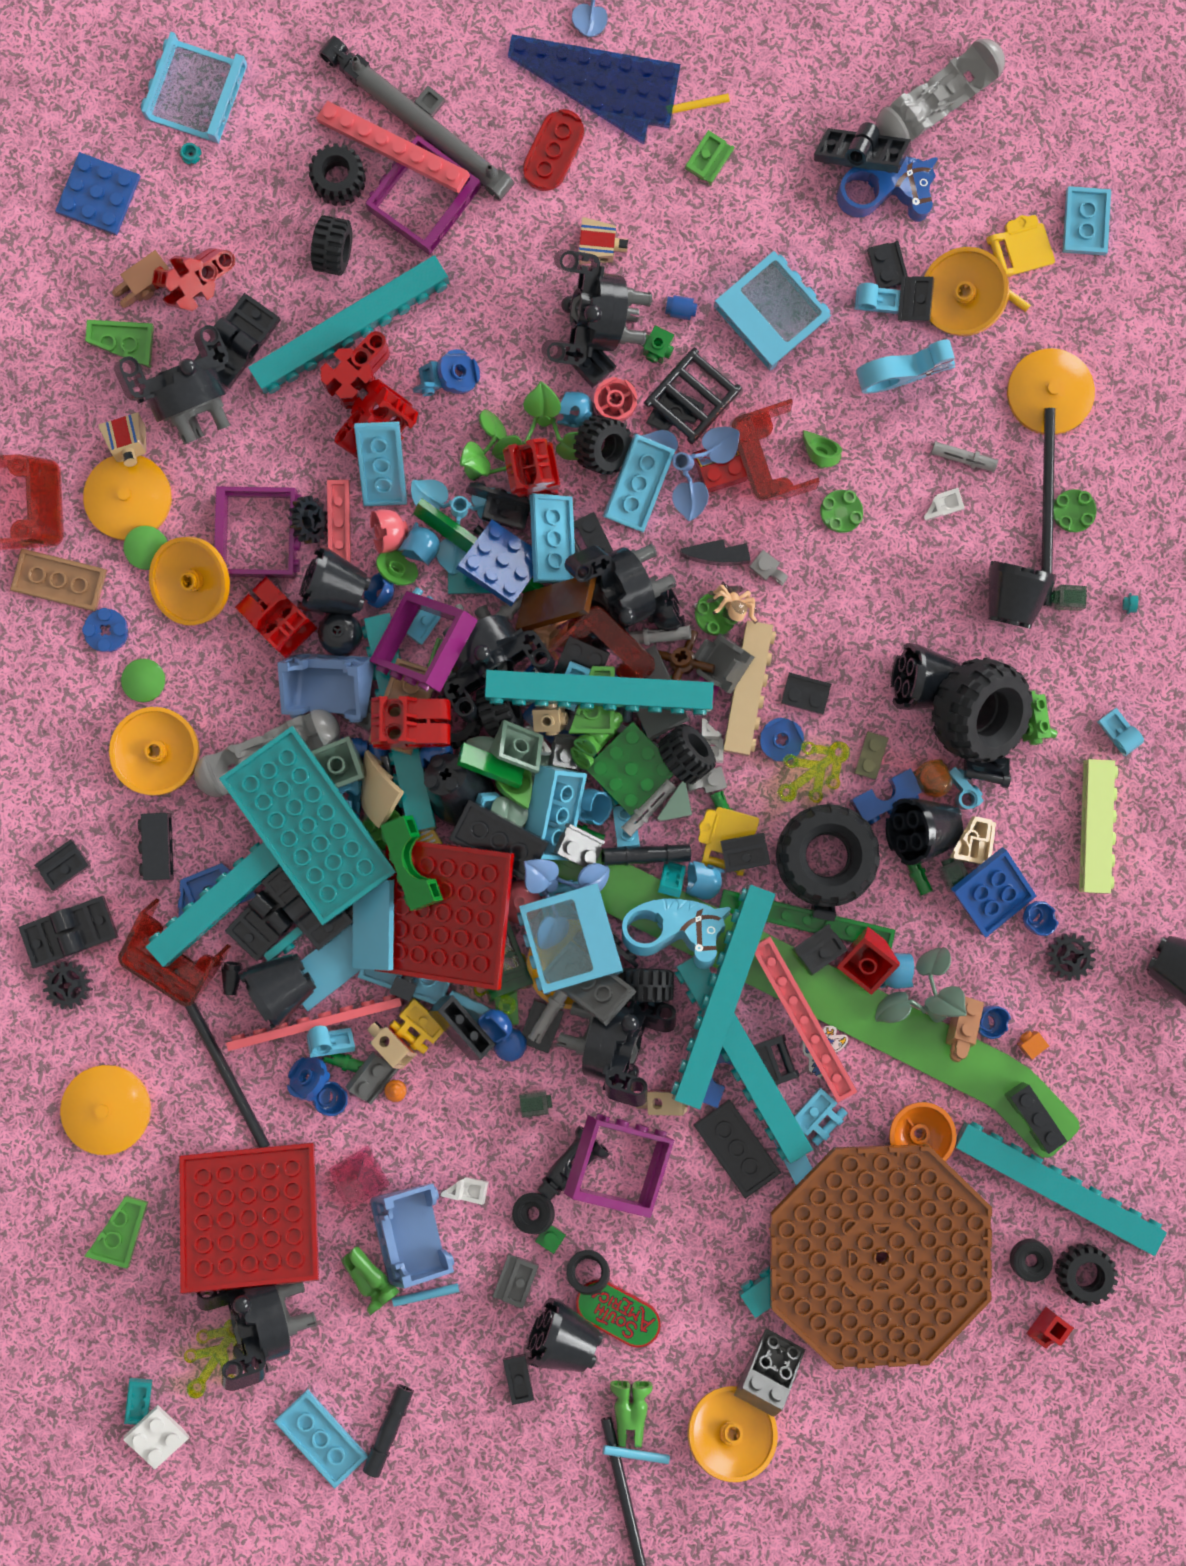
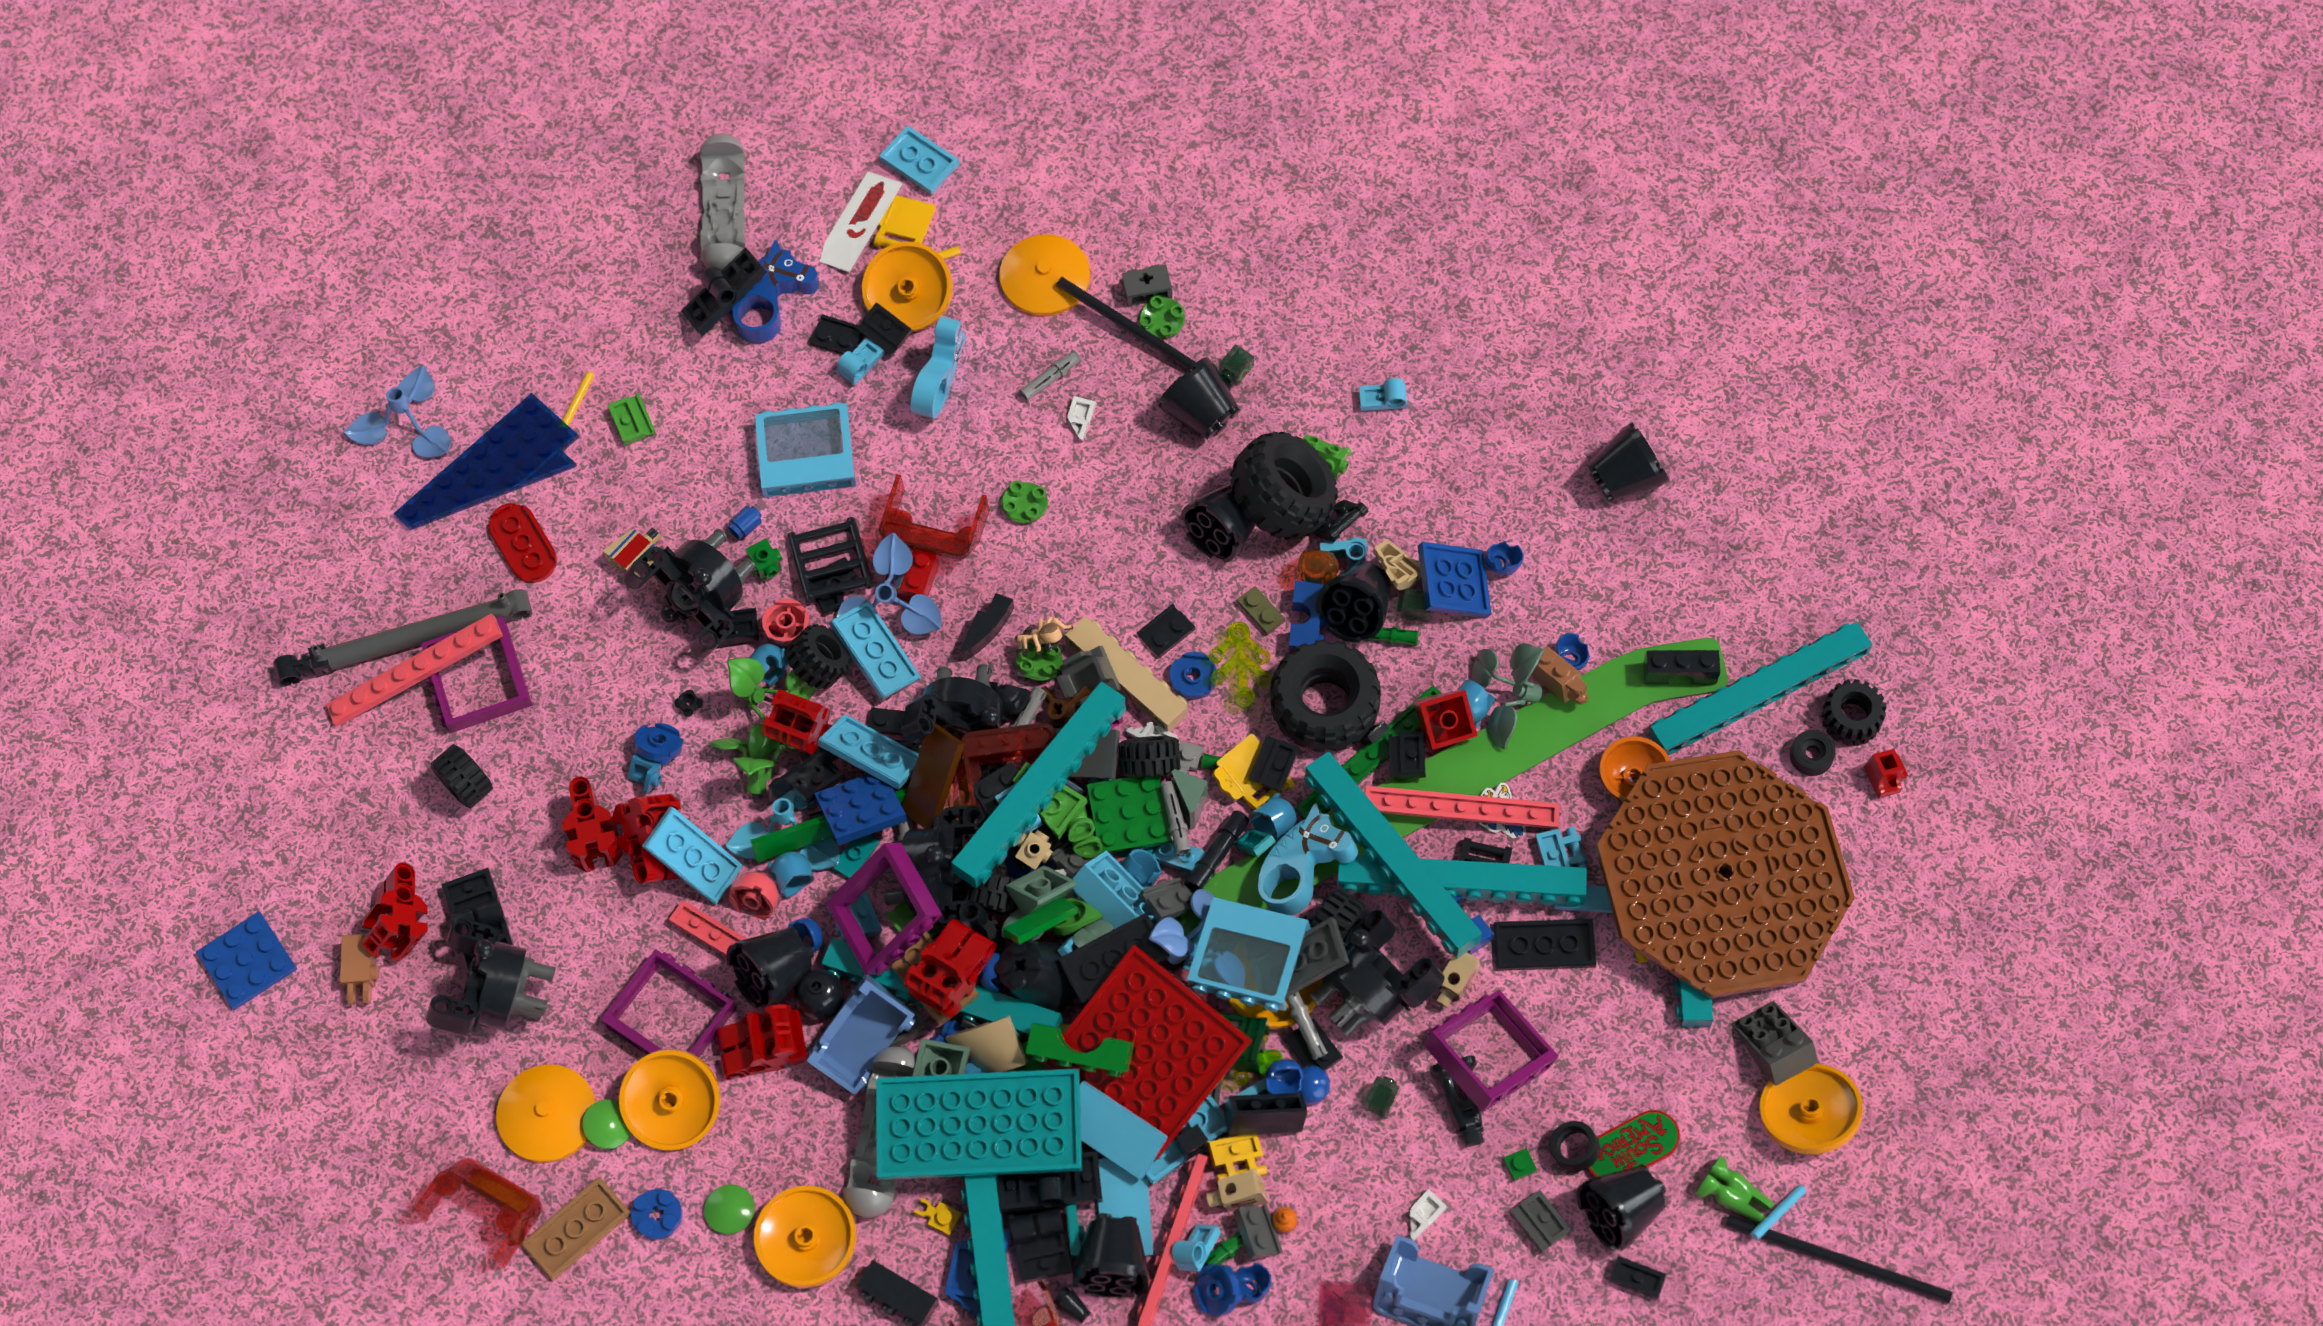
camera: 50 degrees left, 20 degrees down
bright green wing [85,320,154,368] -> none
tan torso [98,412,146,467] -> none
clear light blue panel [141,32,247,144] -> none
teal plate [180,143,202,164] -> none
teal brick [248,255,450,394] -> none
black gear [288,496,328,544] -> none
black tyre [309,143,366,206] -> none
bright green dish [376,550,418,586] -> none
dark grey plate [414,86,445,117] -> none
black tyre [512,1193,555,1234] -> none
light grey plate [749,550,788,586] -> none
bright green piece [803,430,842,469] -> none
orange plate [1017,1030,1049,1060] -> none
black gear [1045,933,1096,981] -> none
yellowish green brick [1079,759,1118,894] -> none
teal plate [1122,593,1139,614] -> none
none -> black plate [674,690,703,717]
none -> white sticker [820,172,903,272]
none -> yellow plate [914,1198,963,1237]
none -> dark grey brick [1122,264,1172,307]

